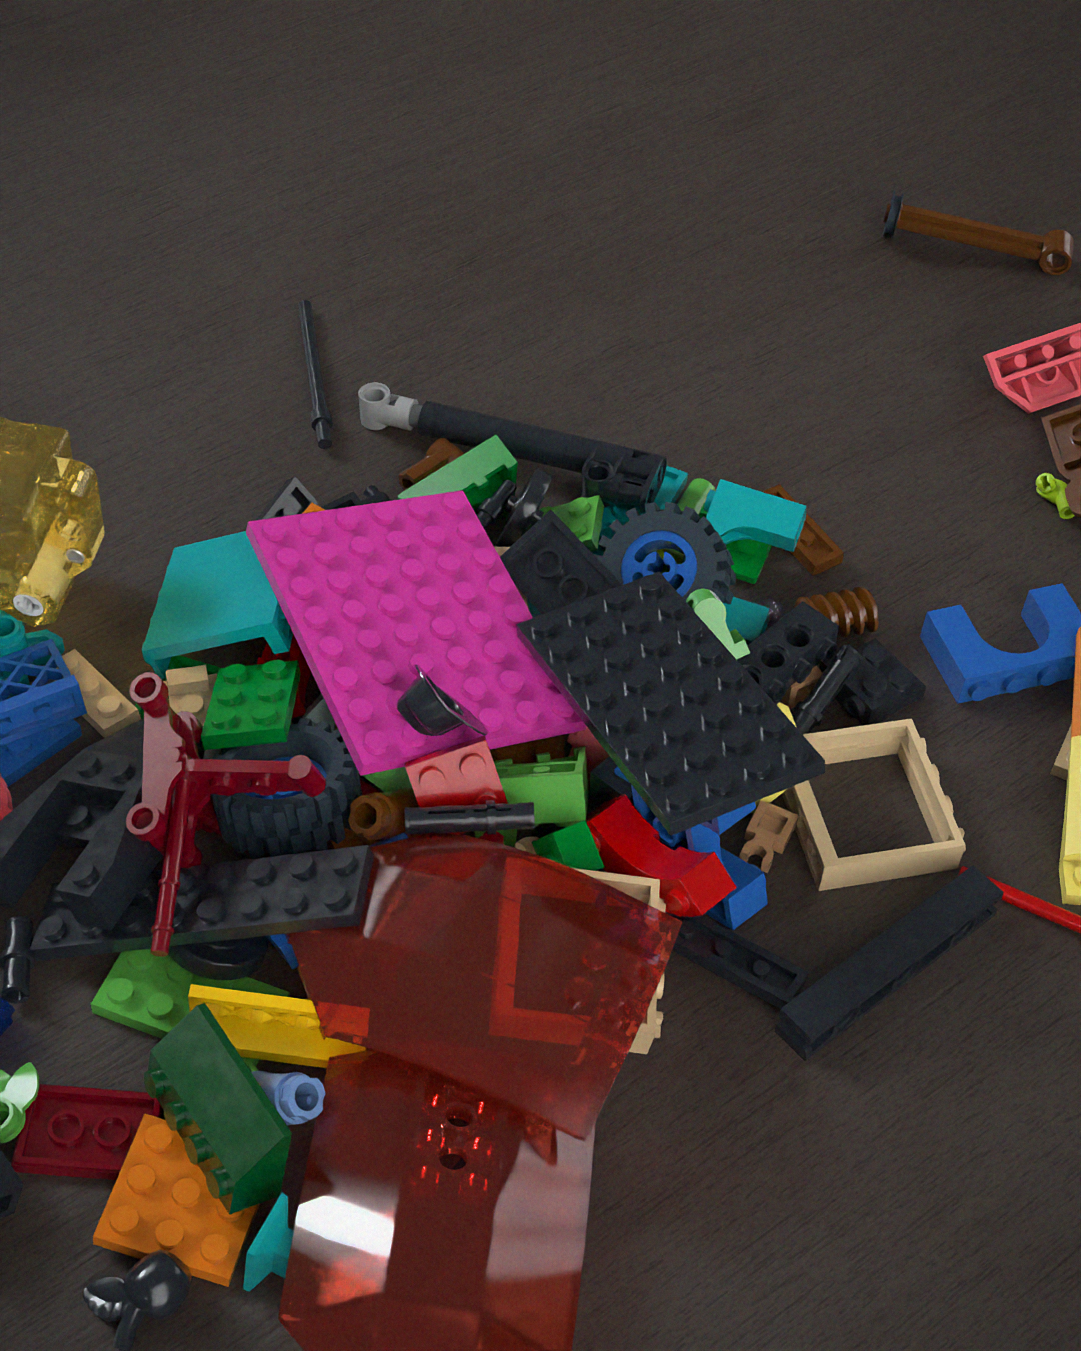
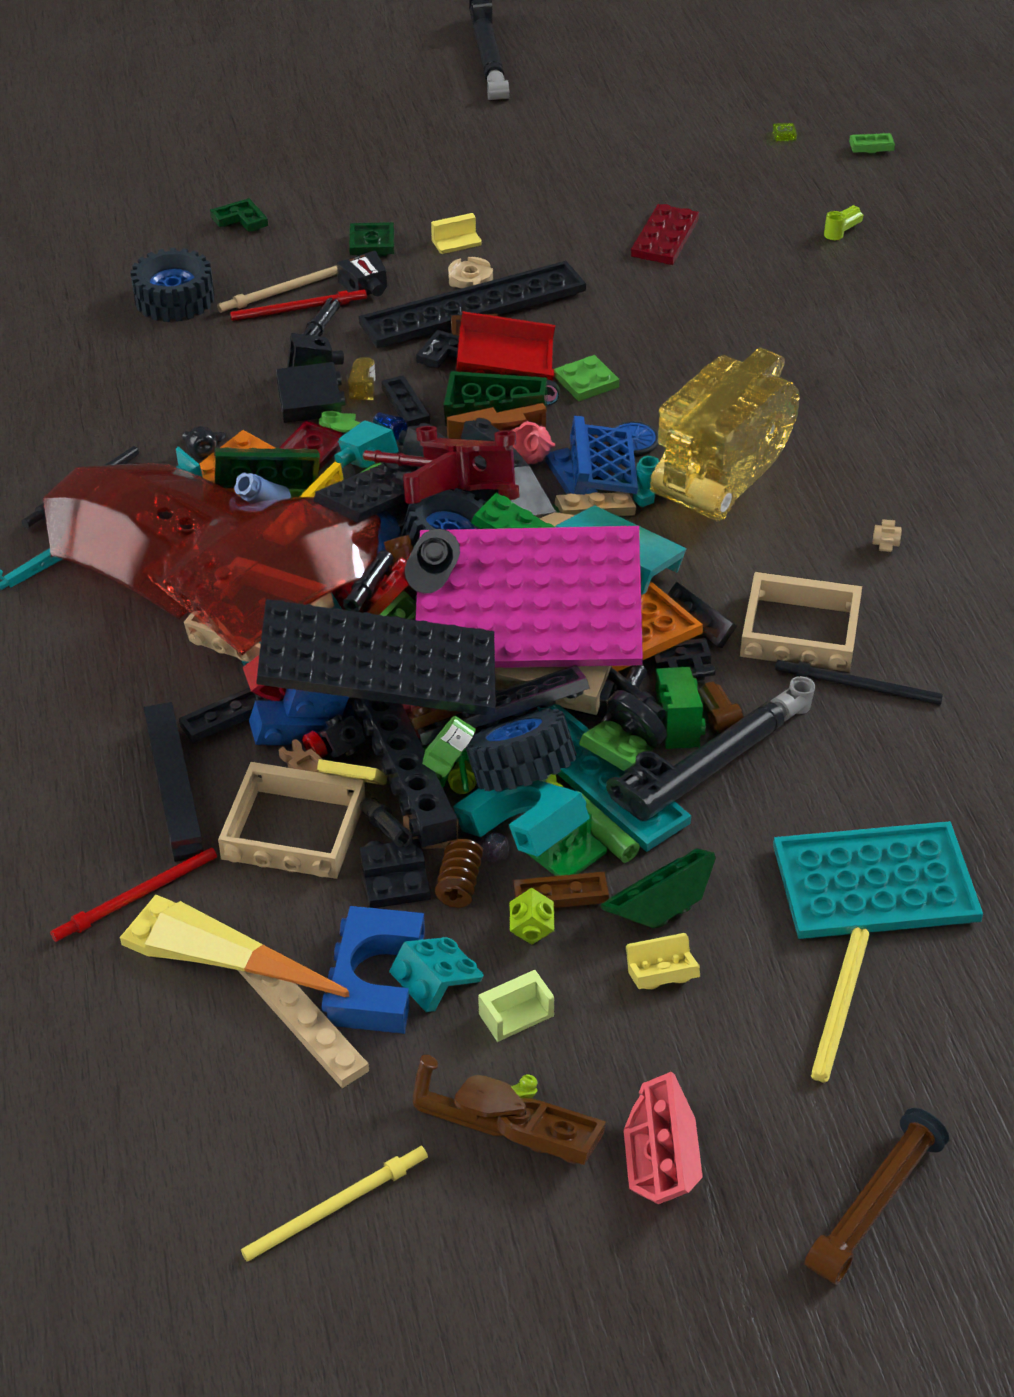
camera: 120 degrees right, 5 degrees down
none -> red tile [302,731,328,758]
none -> teal torso [334,420,399,468]
none -> teal bracket [389,937,484,1012]
none -> yellowish green panel [479,970,554,1042]
none -> lime brick [510,888,554,945]
none -> dark green wedge [600,848,716,928]
none -> light yellow bracket [626,933,700,989]
none -> tan window [740,572,862,672]
none -> teal plate [773,821,983,939]
none -> light yellow axle [811,927,869,1083]
none -> tan gear [873,519,901,552]

